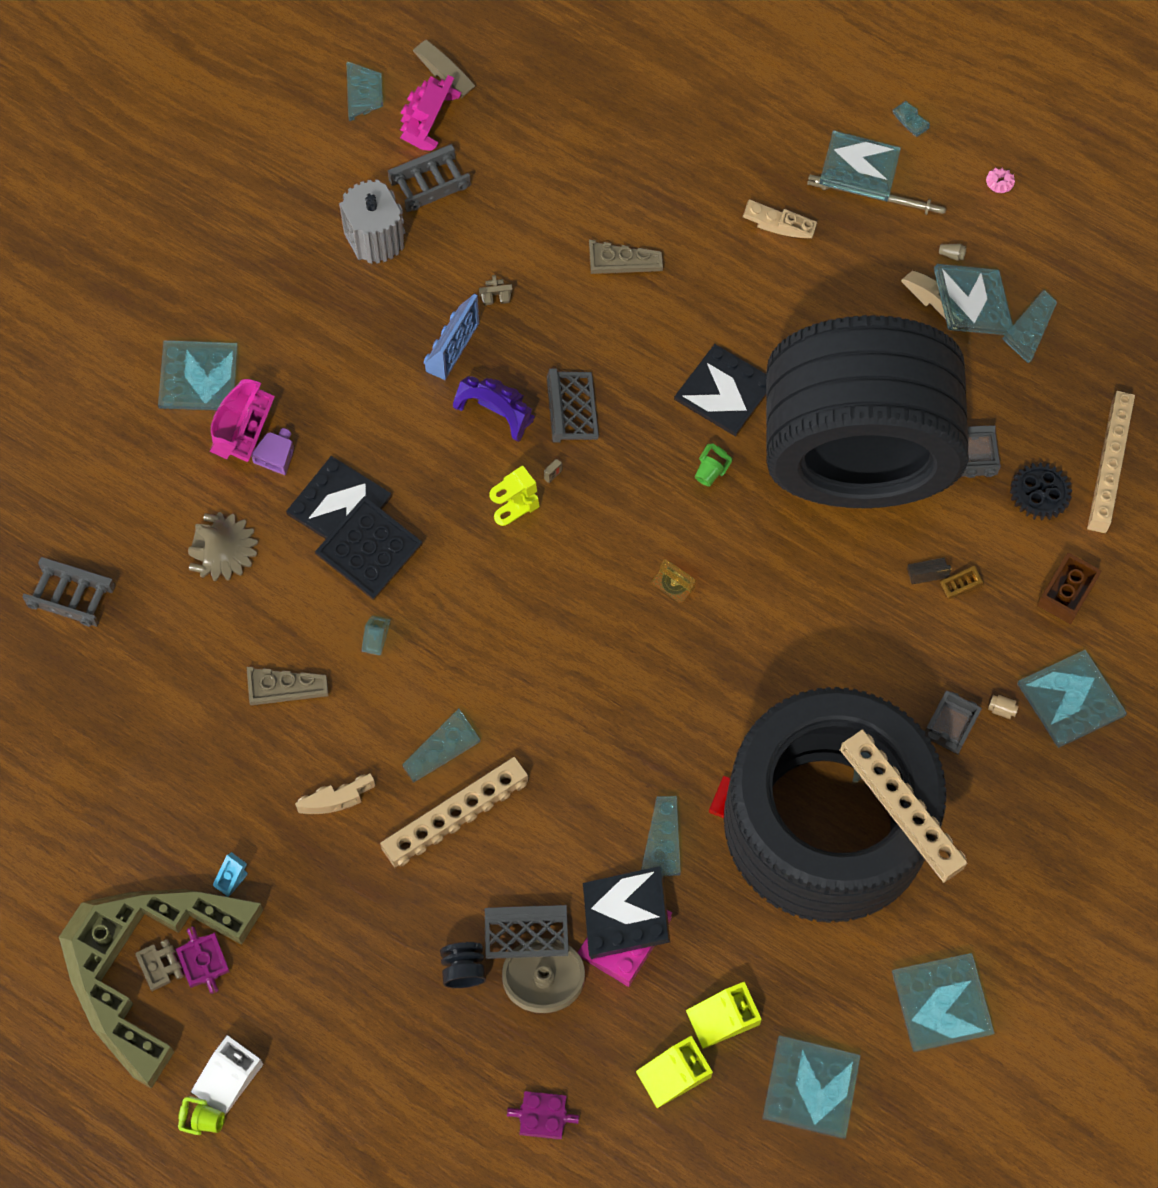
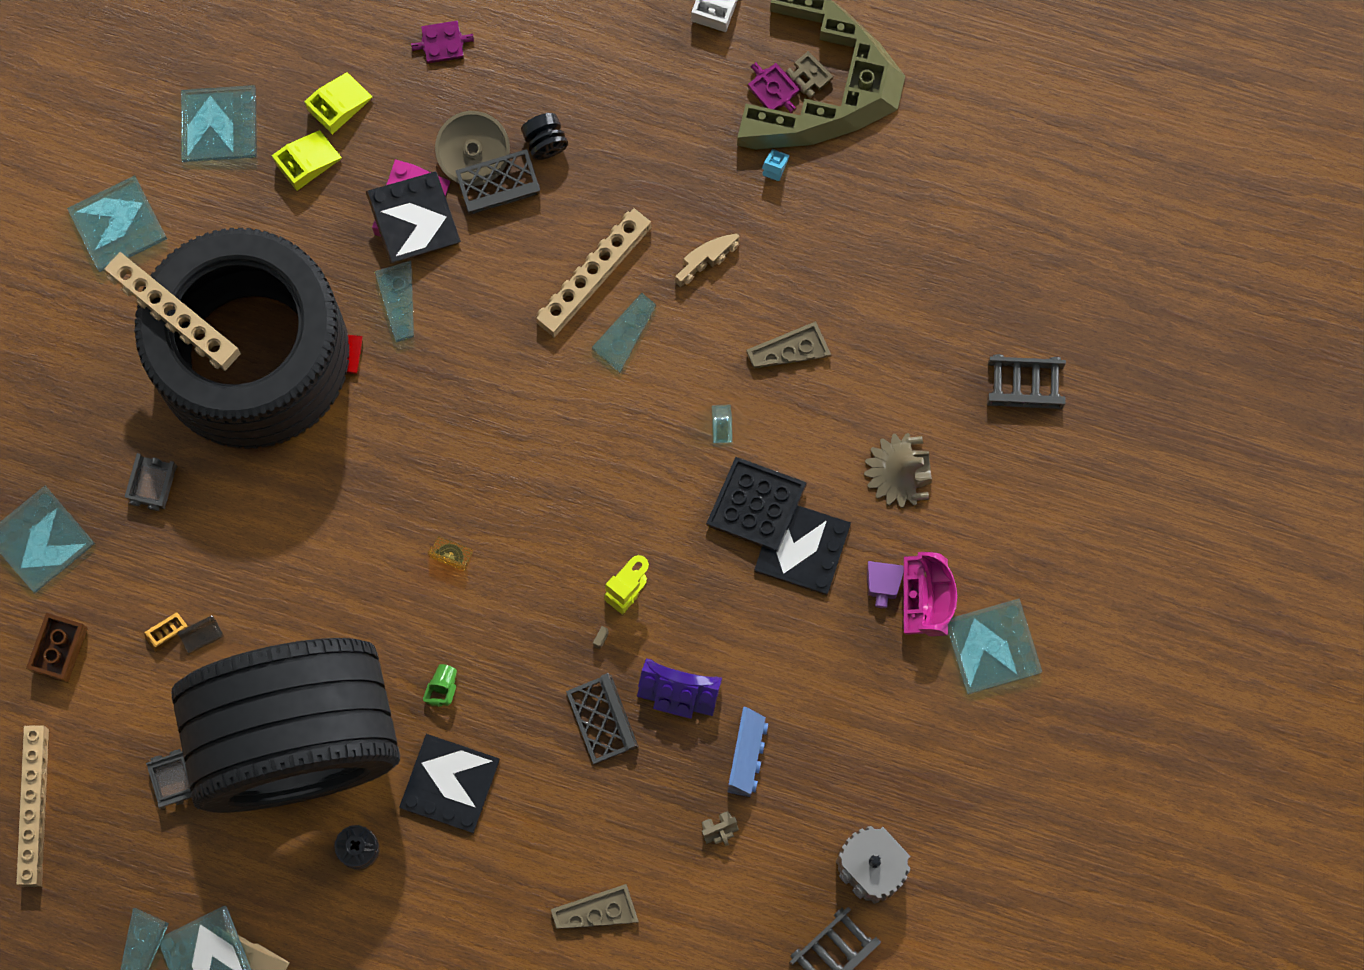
camera: 165 degrees right, 10 degrees up
tan brick [988,695,1019,719] -> none
black gear [1010,462,1072,521] -> none

